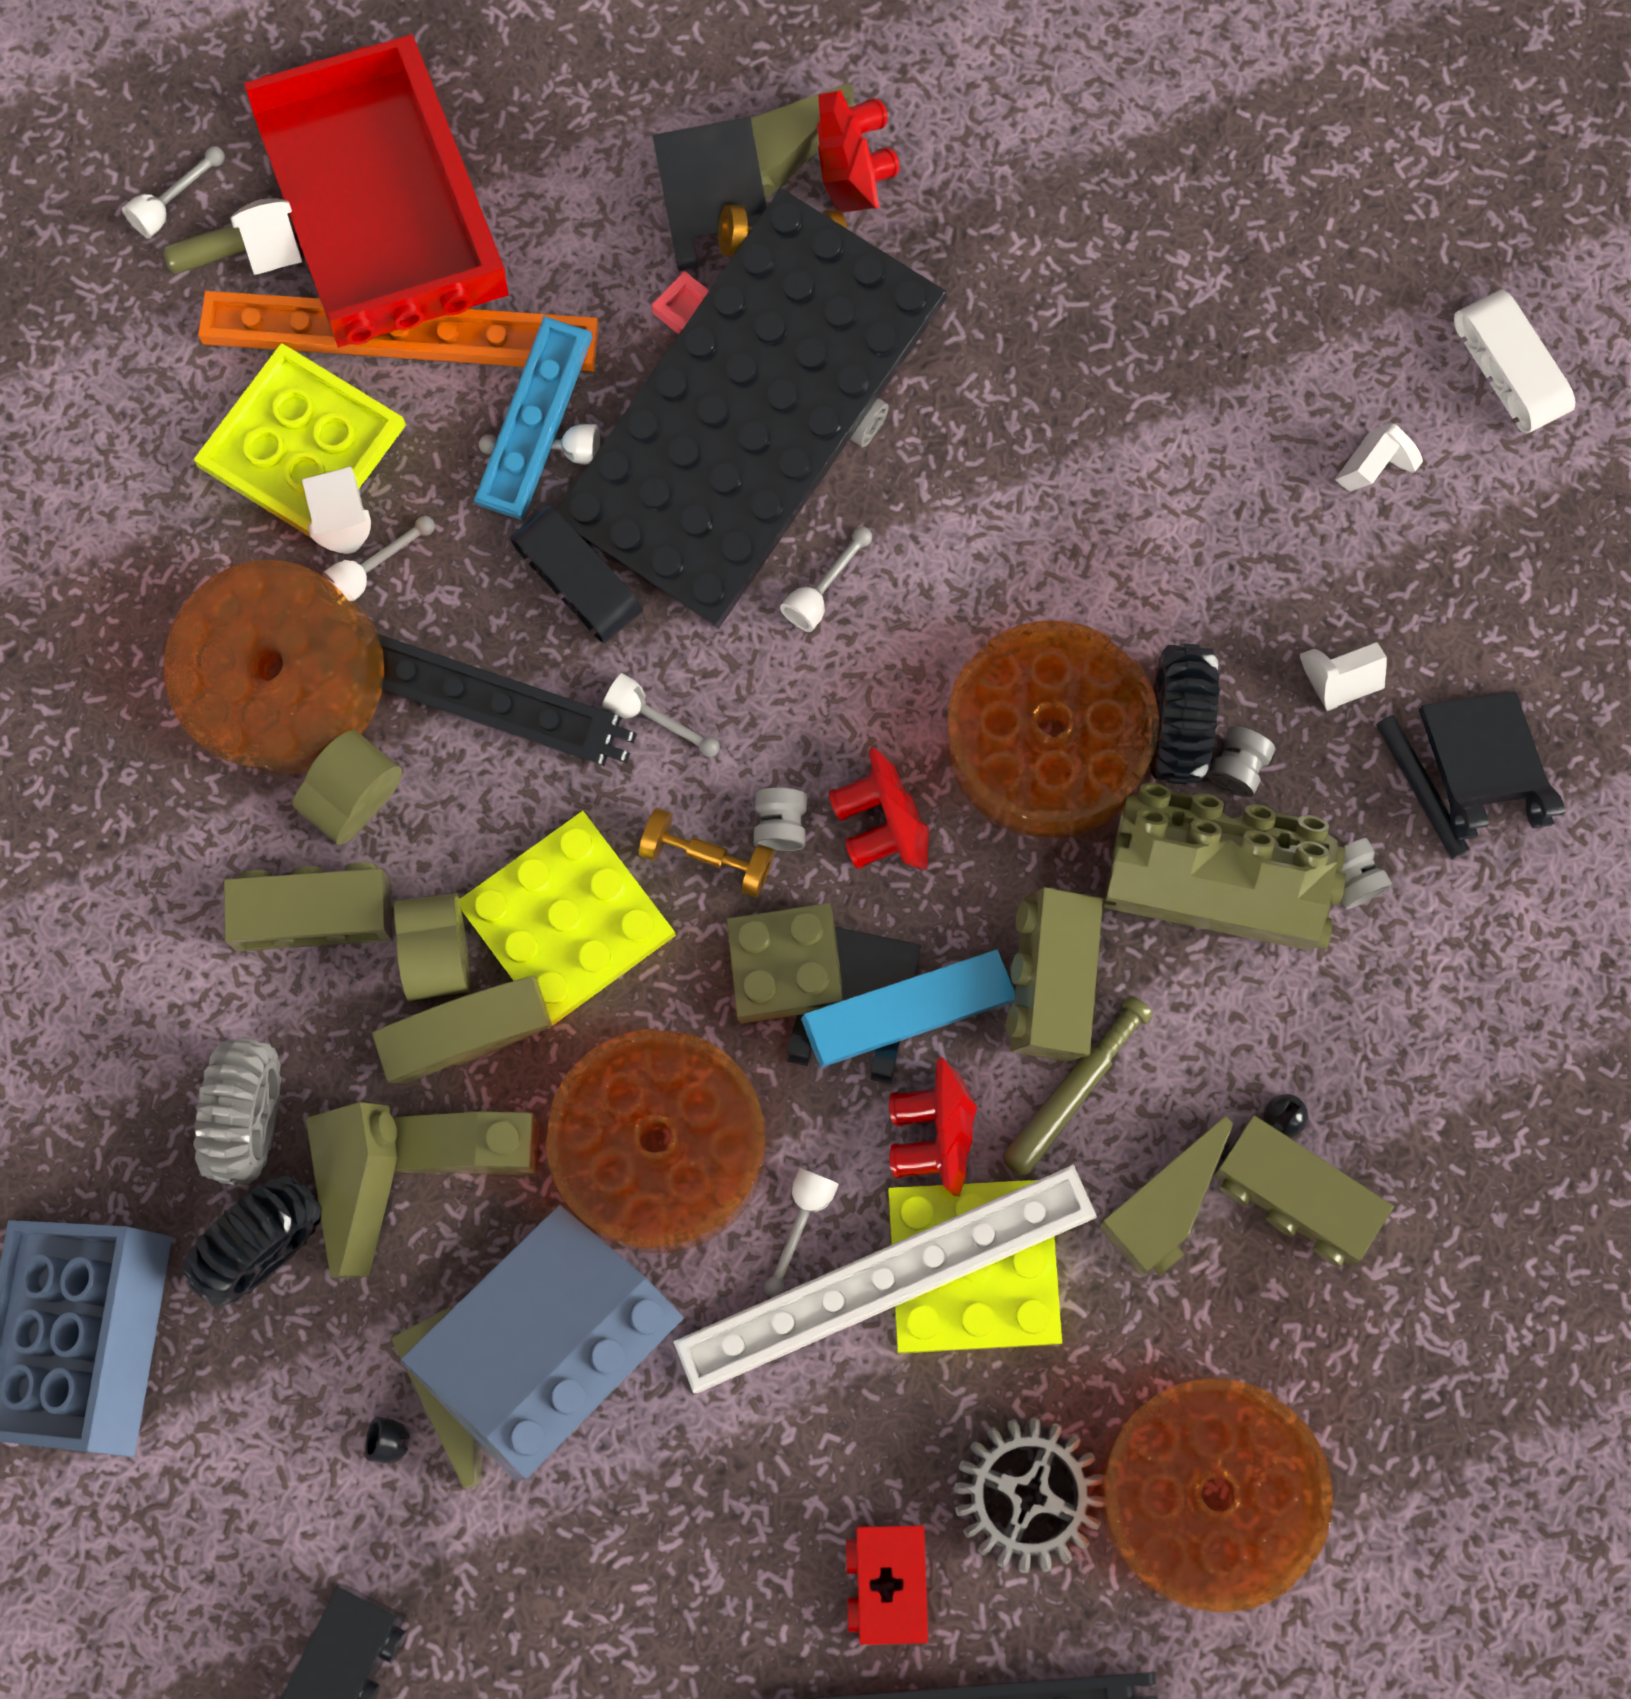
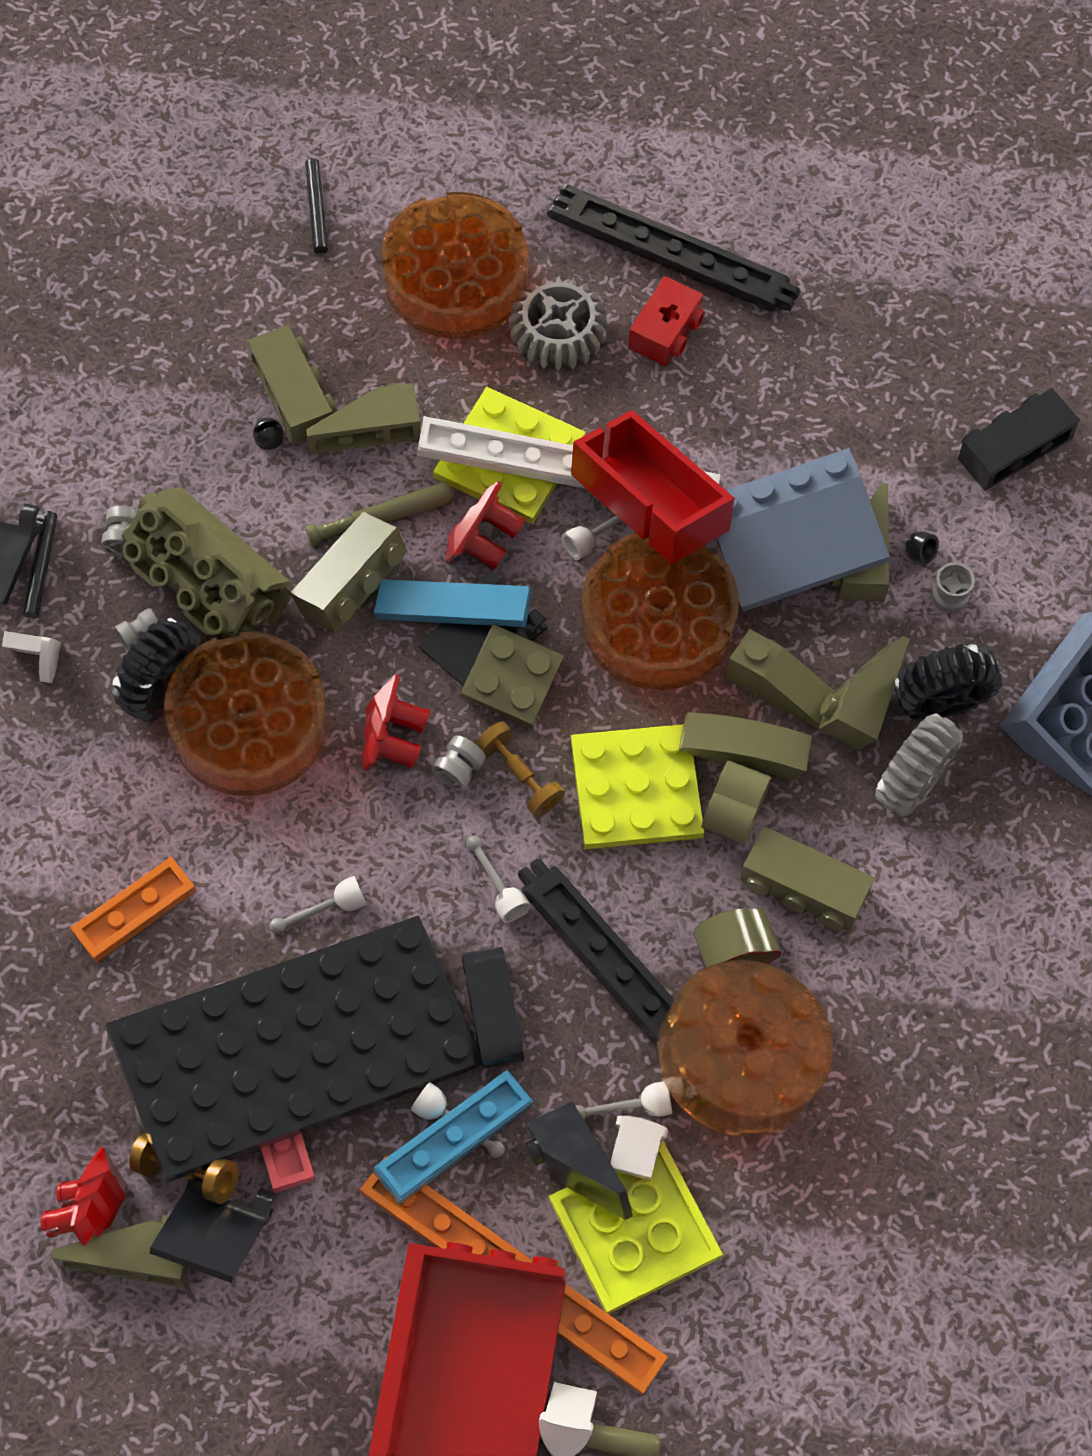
camera: 155 degrees left, 10 degrees down
none -> orange plate [70,856,197,963]
none -> black bar [305,158,328,254]
none -> black slope [526,1101,633,1220]
none -> red piece [571,410,735,565]
none -> light grey wheel [931,562,975,613]

